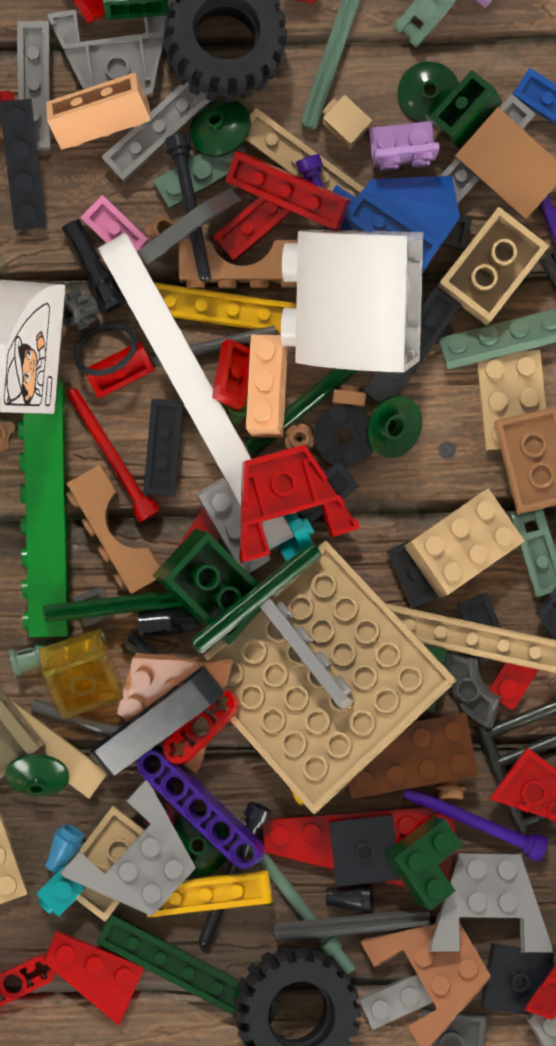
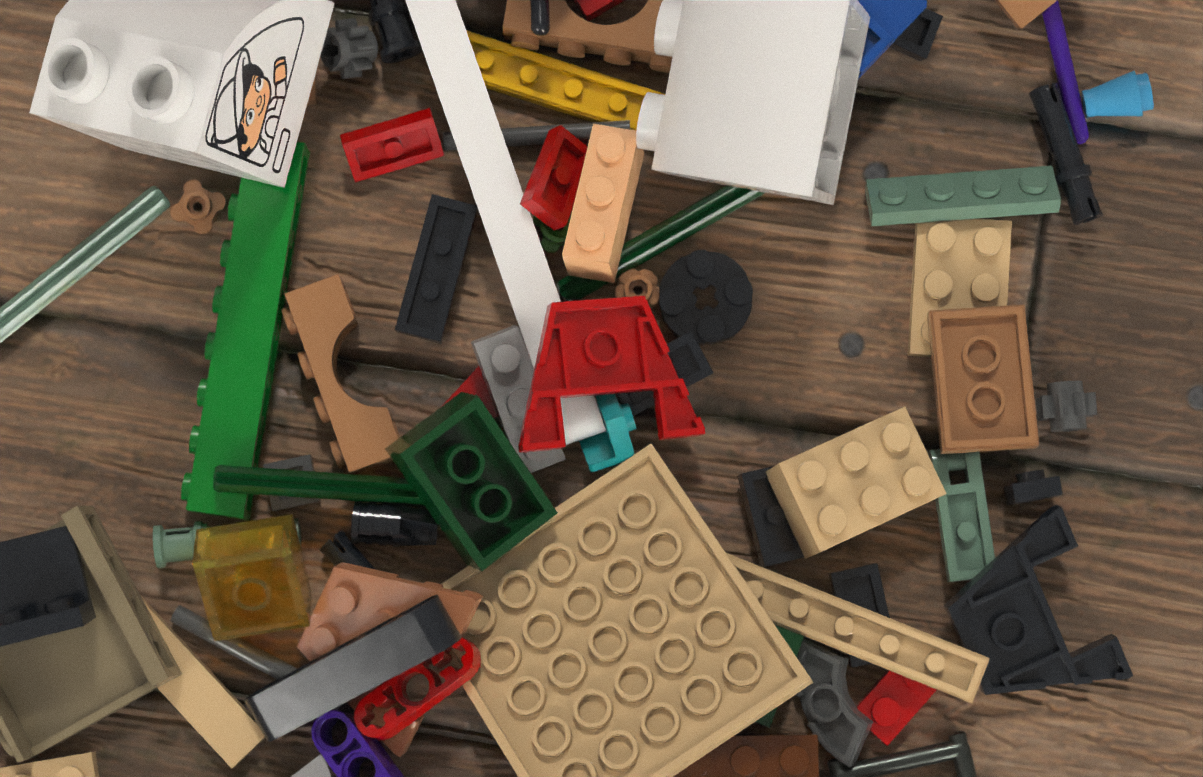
camera: 10 degrees right, 5 degrees down
dark green dish [5,754,70,796] -> none
red piece [67,388,161,523] -> none
black tyre [74,323,138,376] -> none
dark green axle [191,543,322,653] -> none
light grey plate [260,598,354,709] -> none
medium nougat plate [332,385,366,408] -> none
black plate [362,287,462,403] -> none
dark green dish [367,395,422,458] -> none
tan brick [437,207,549,326] -> none

